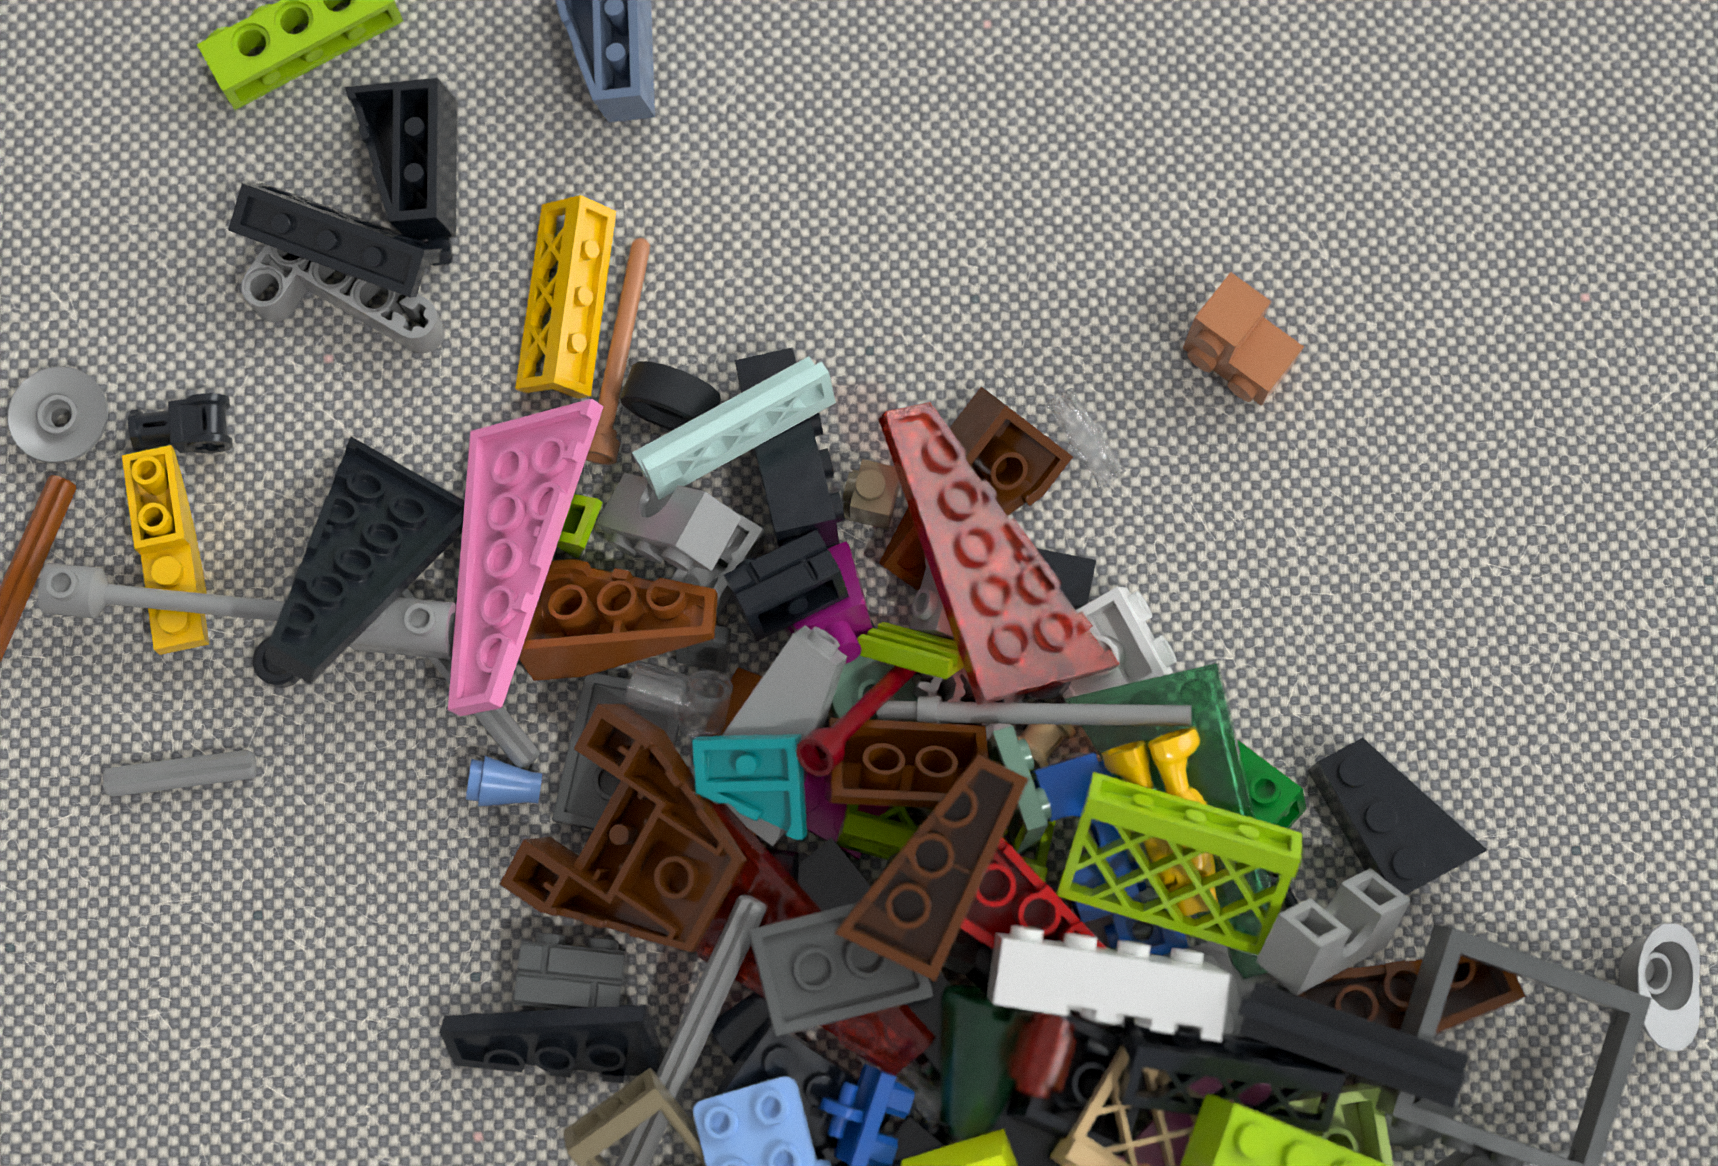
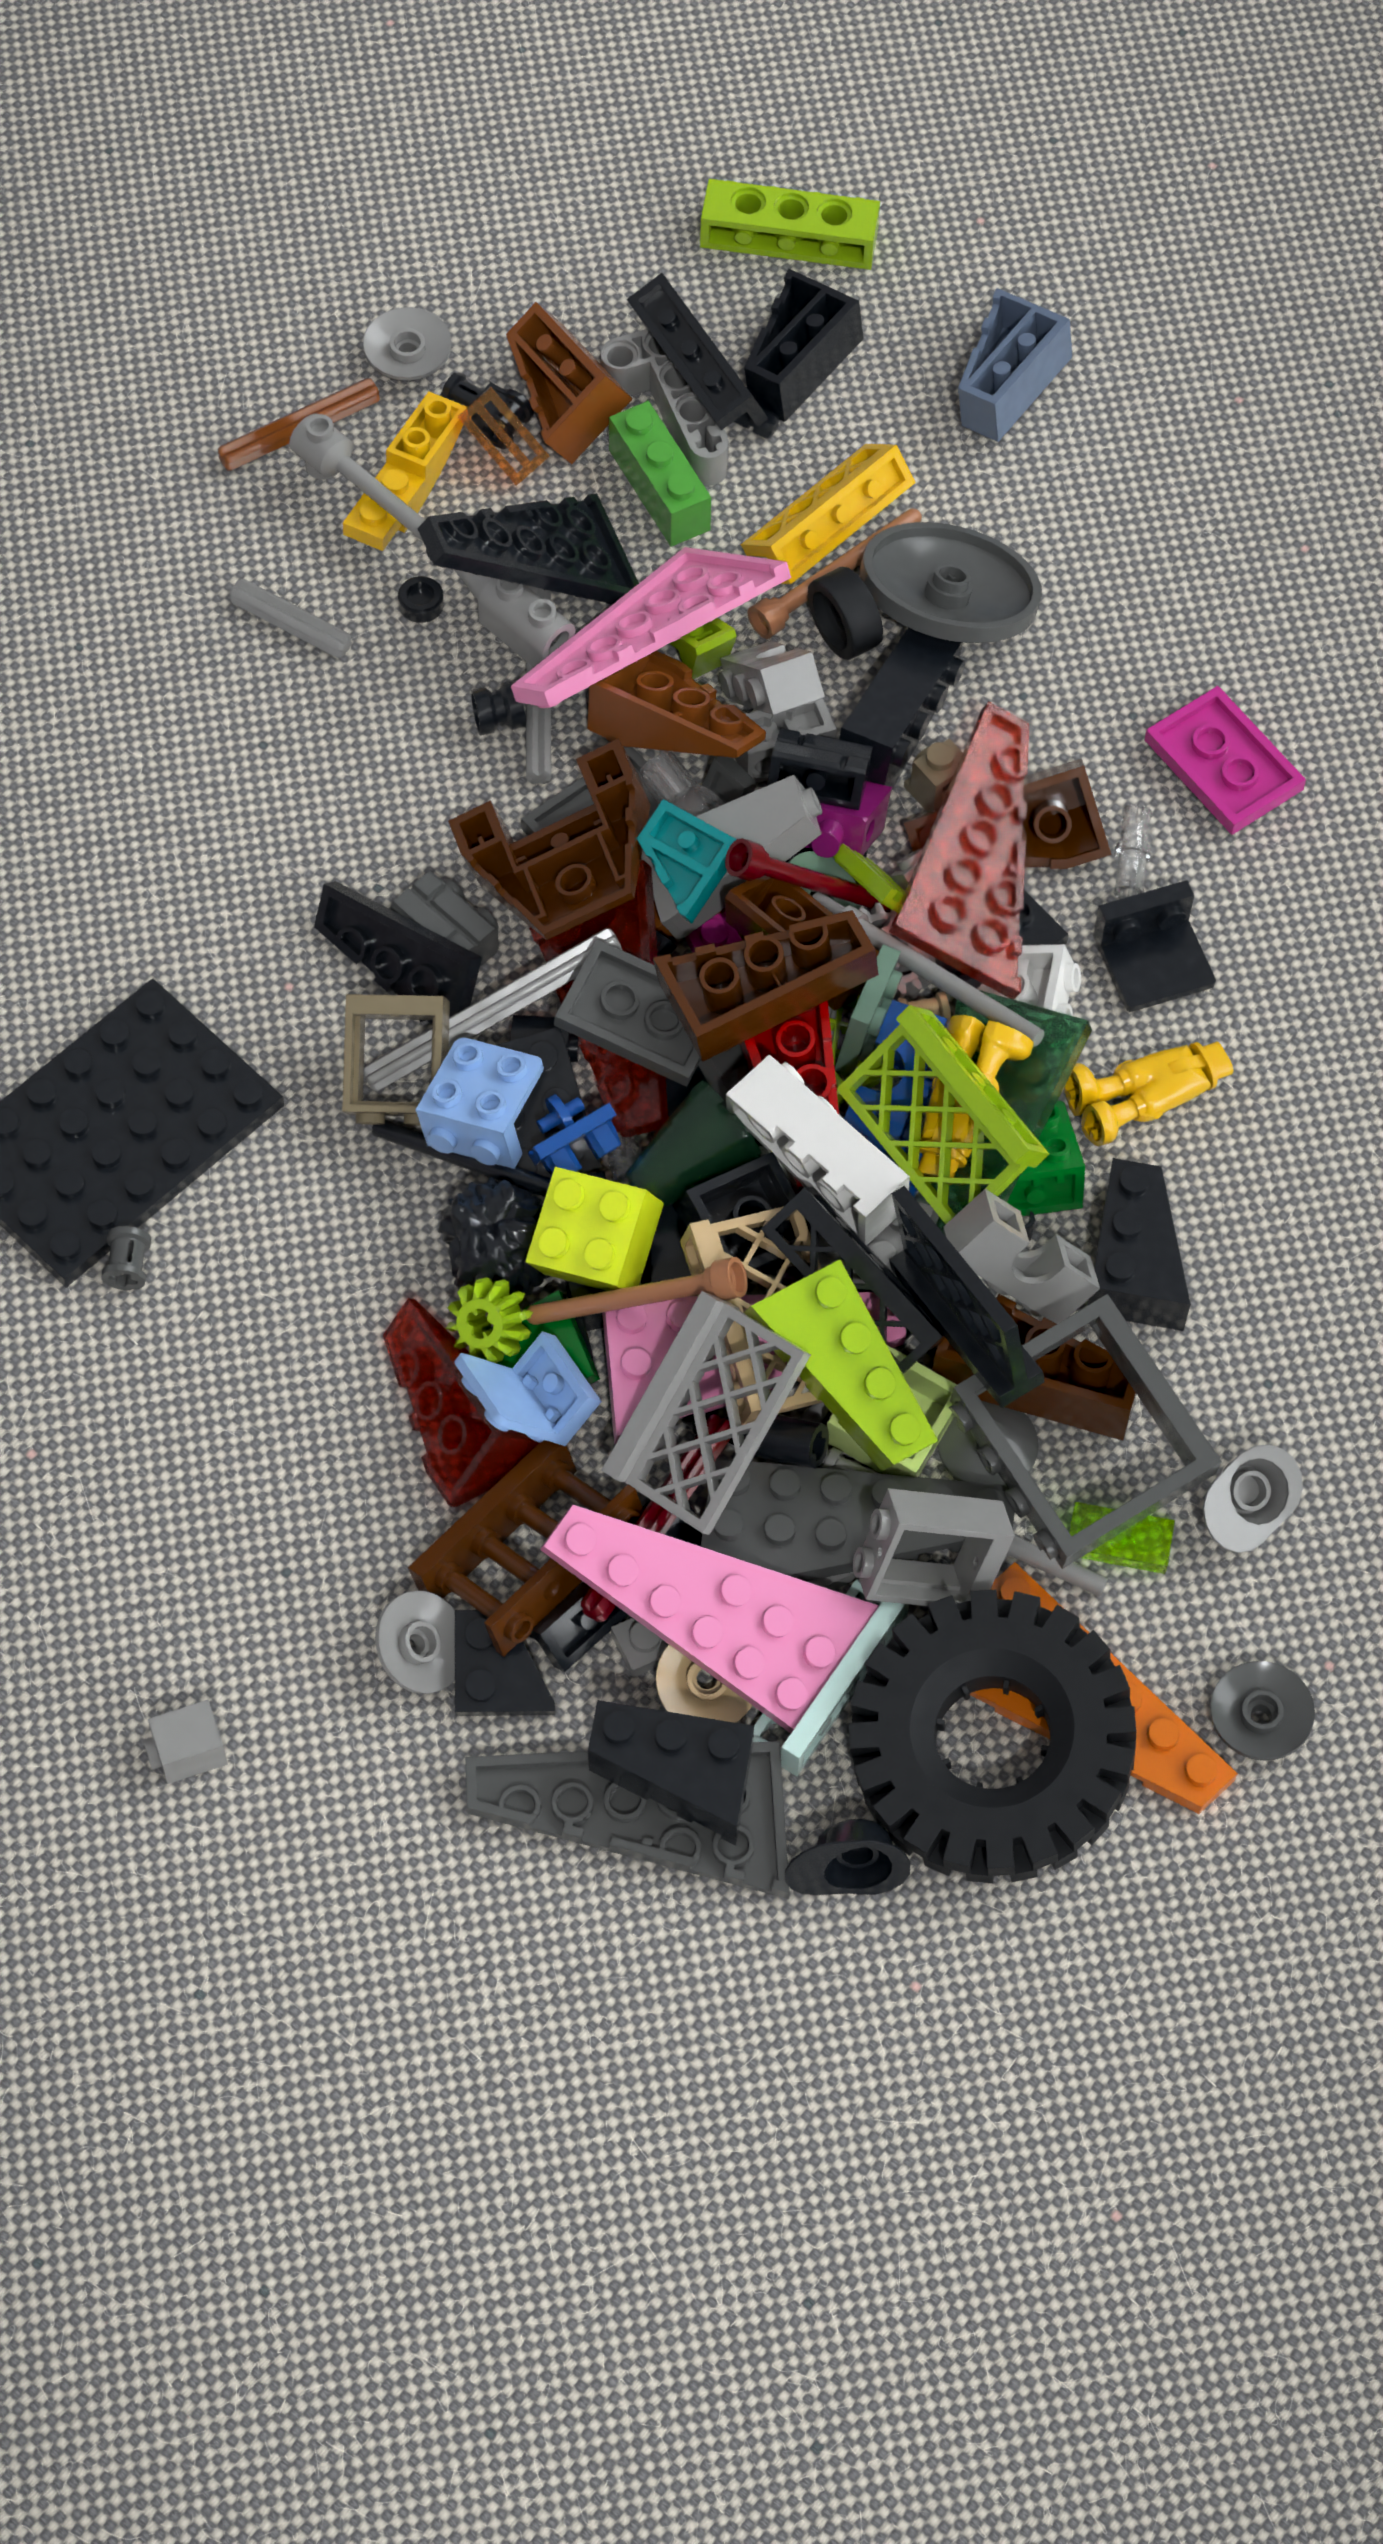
camera: 35 degrees right, 15 degrees down
medium blue cone [466,756,542,807] -> none
light aqua fence [632,356,836,500] -> none
clear red brick [1009,1012,1077,1100] -> none
nougat brick [1183,272,1304,406] -> none
none -> clear orange tile [456,387,550,486]
none -> black wheel [471,682,526,736]
none -> dark orange wedge [506,302,633,464]
none -> bright green brick [609,401,712,547]
none -> dark grey dish [860,522,1042,643]
none -> yellow piece [1063,1041,1234,1146]
none -> clear neon green plate [1069,1502,1175,1574]
none -> black bracket [1093,880,1216,1012]
none -> dark pink plate [1144,686,1306,835]

